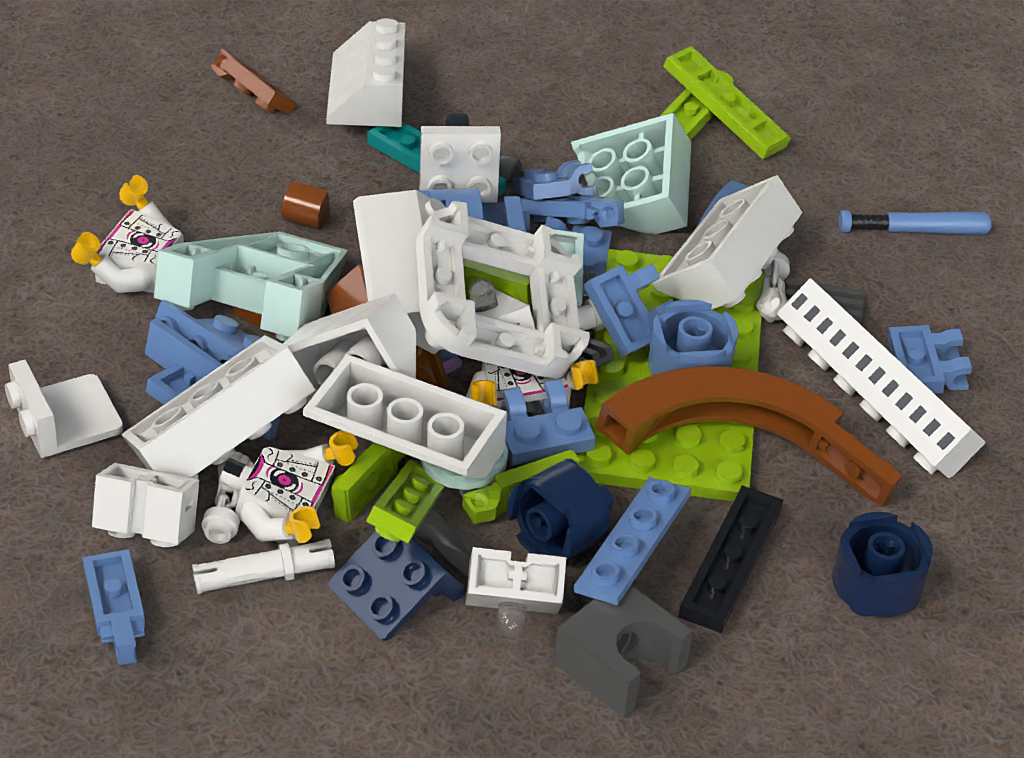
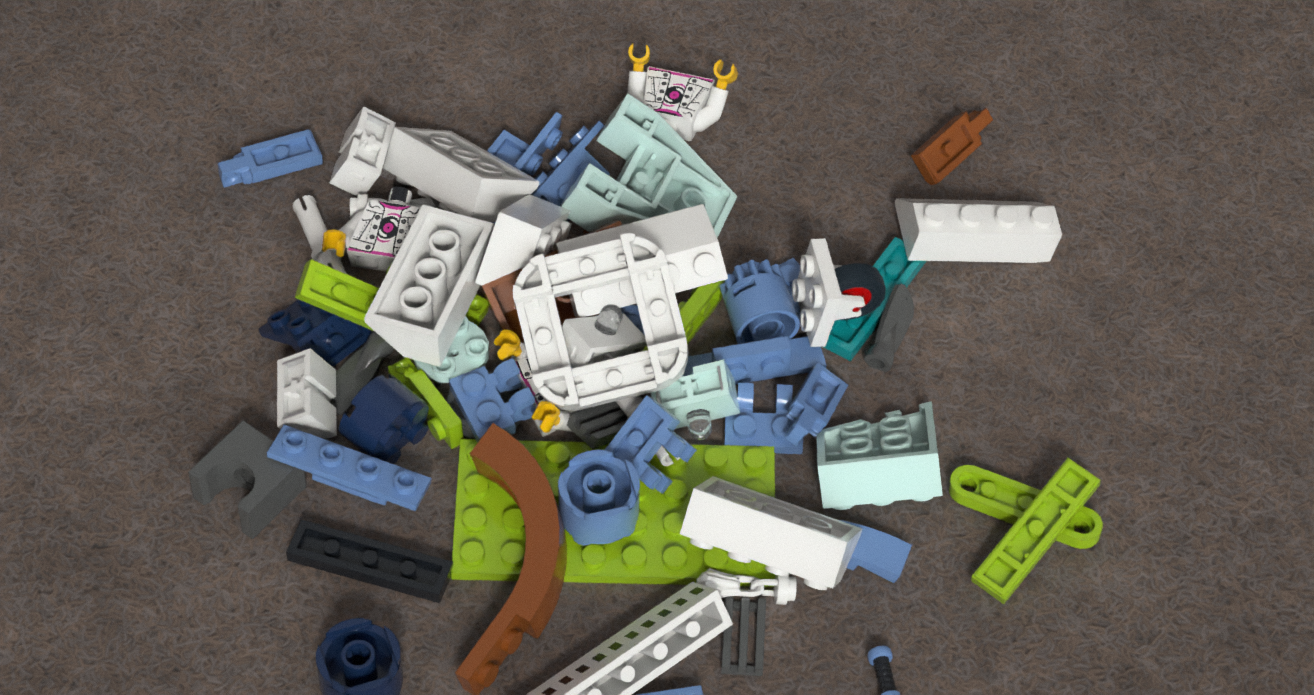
camera: 85 degrees right, 10 degrees up
white bracket [5,360,123,458] -> none
dark orange brick [282,181,330,230] -> none
medium blue plate [513,160,595,200] -> none

